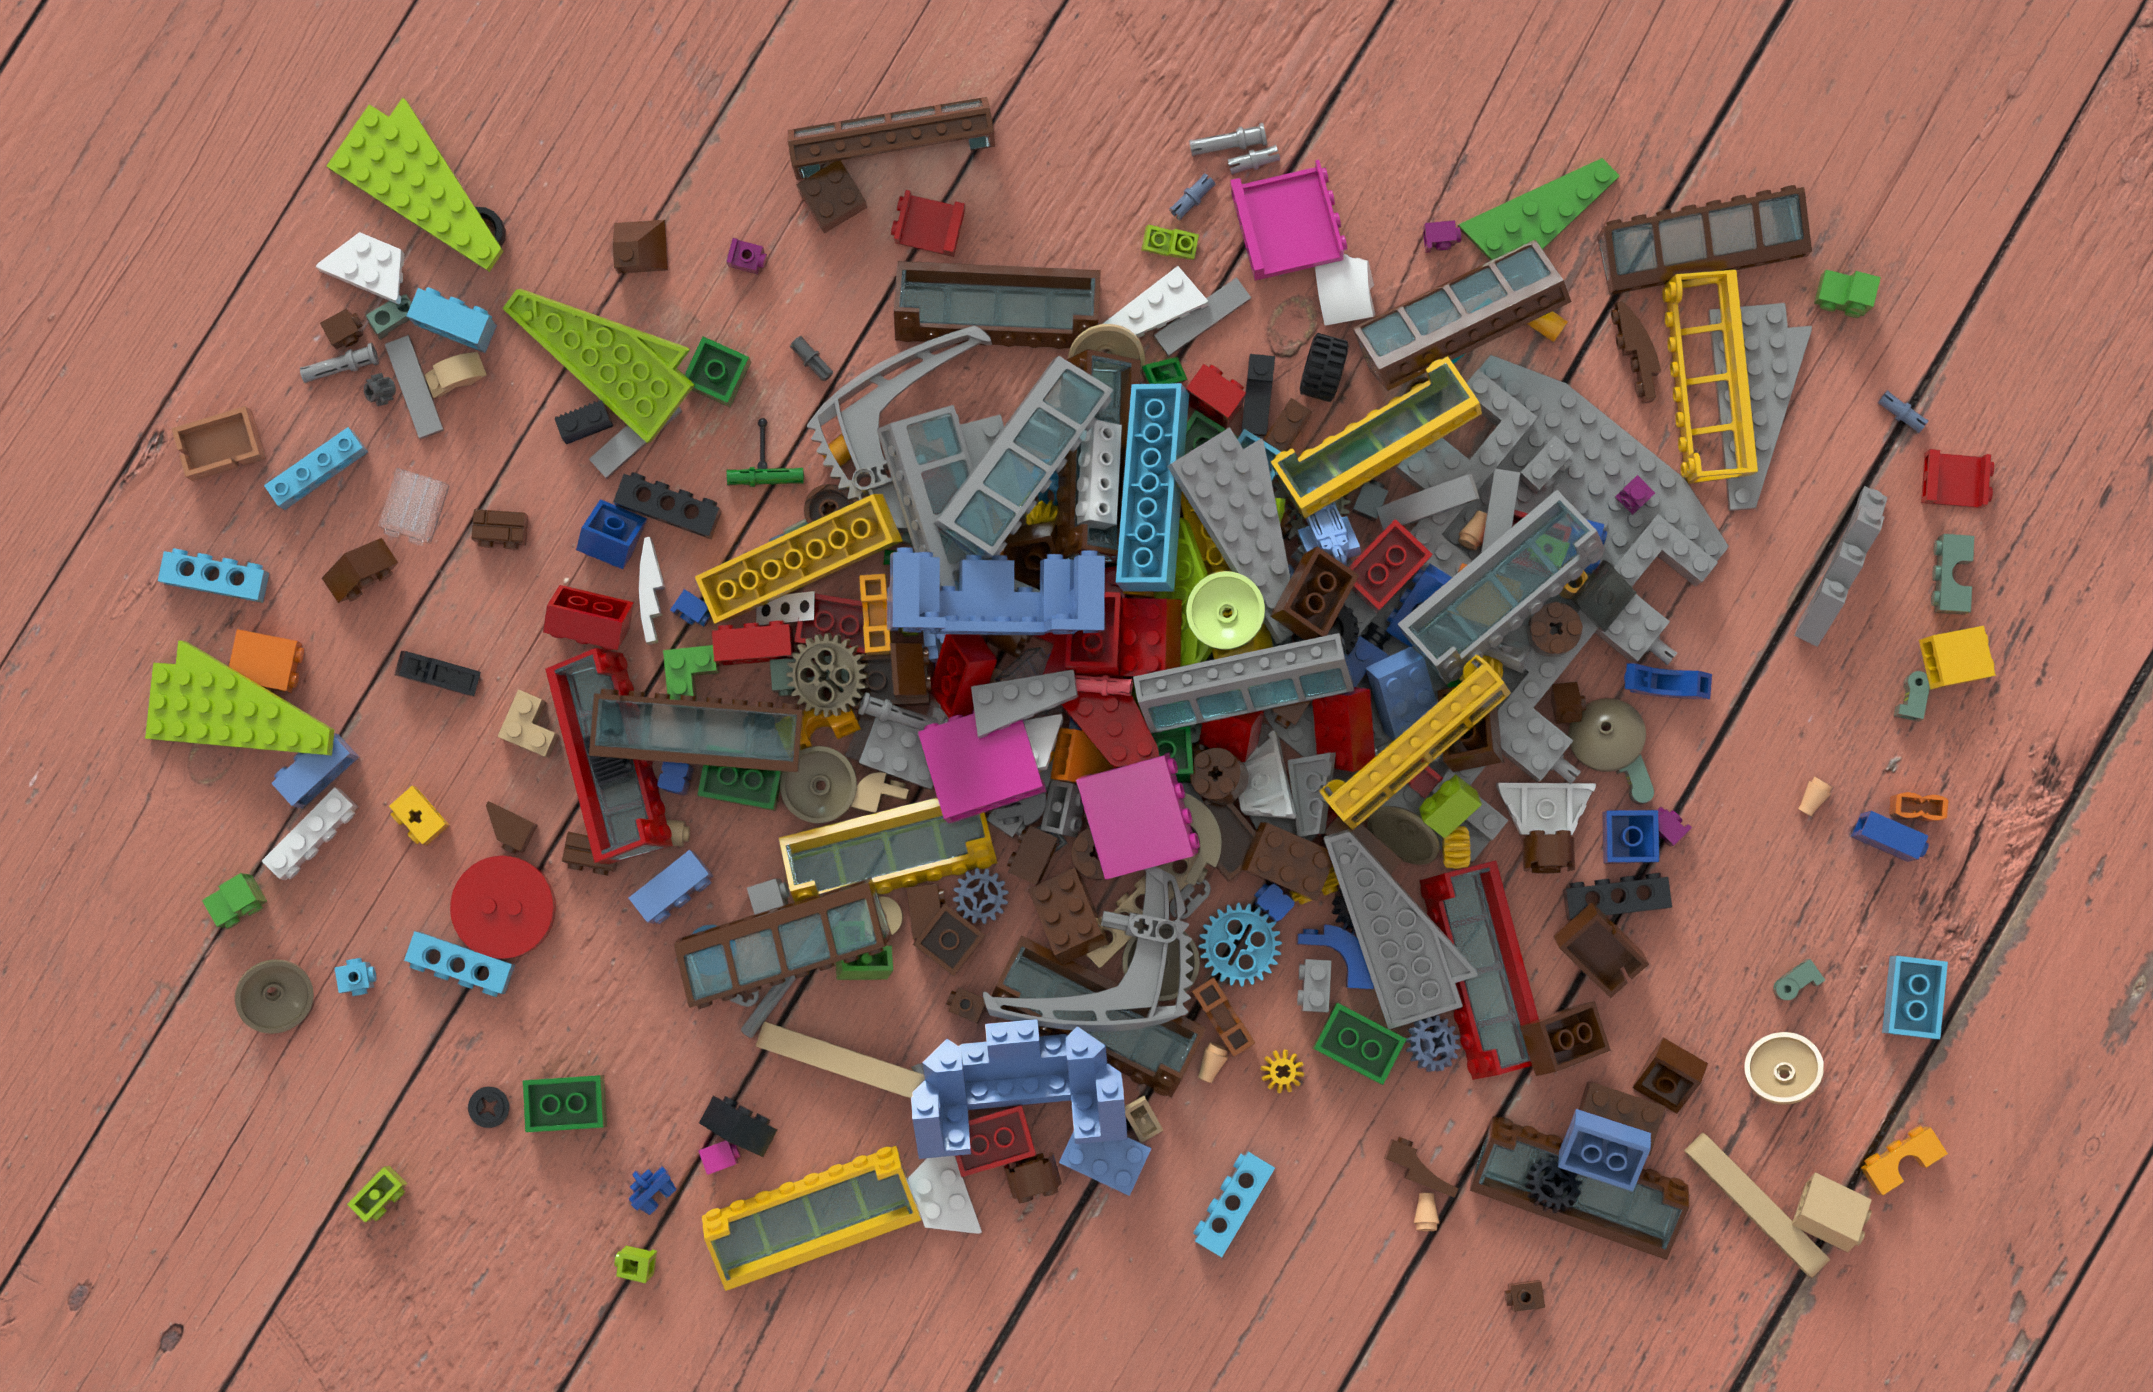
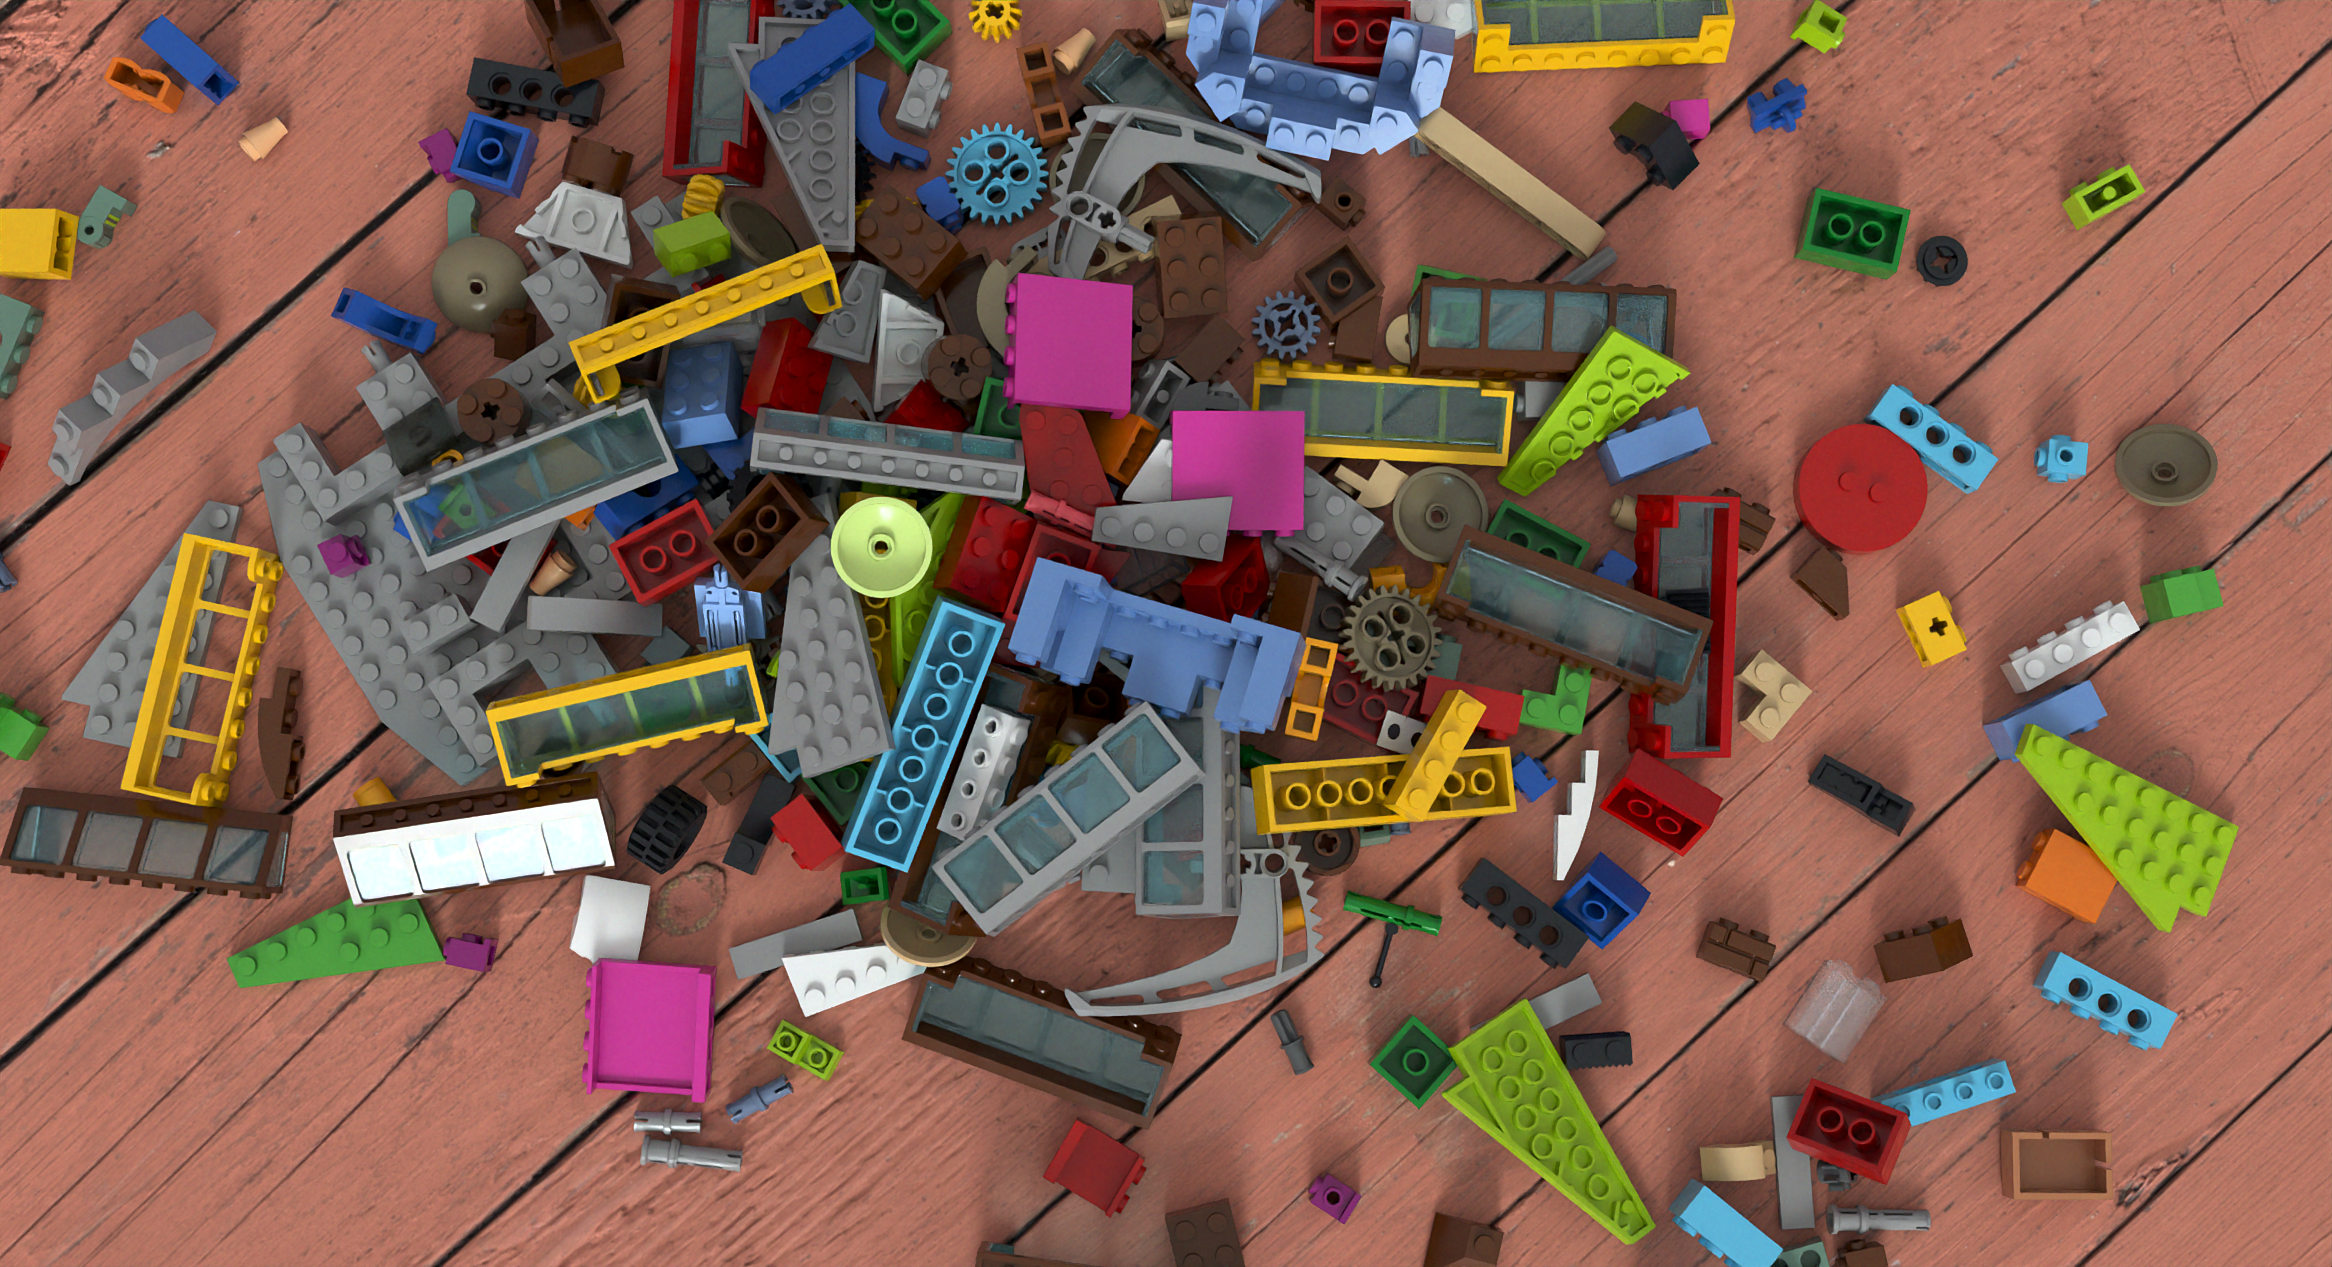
camera: 165 degrees left, 0 degrees up
none -> blue brick [750,3,875,115]
none -> yellow brick [1383,689,1487,822]
none -> lime wing [1497,325,1691,497]
none -> red brick [1786,1078,1911,1185]

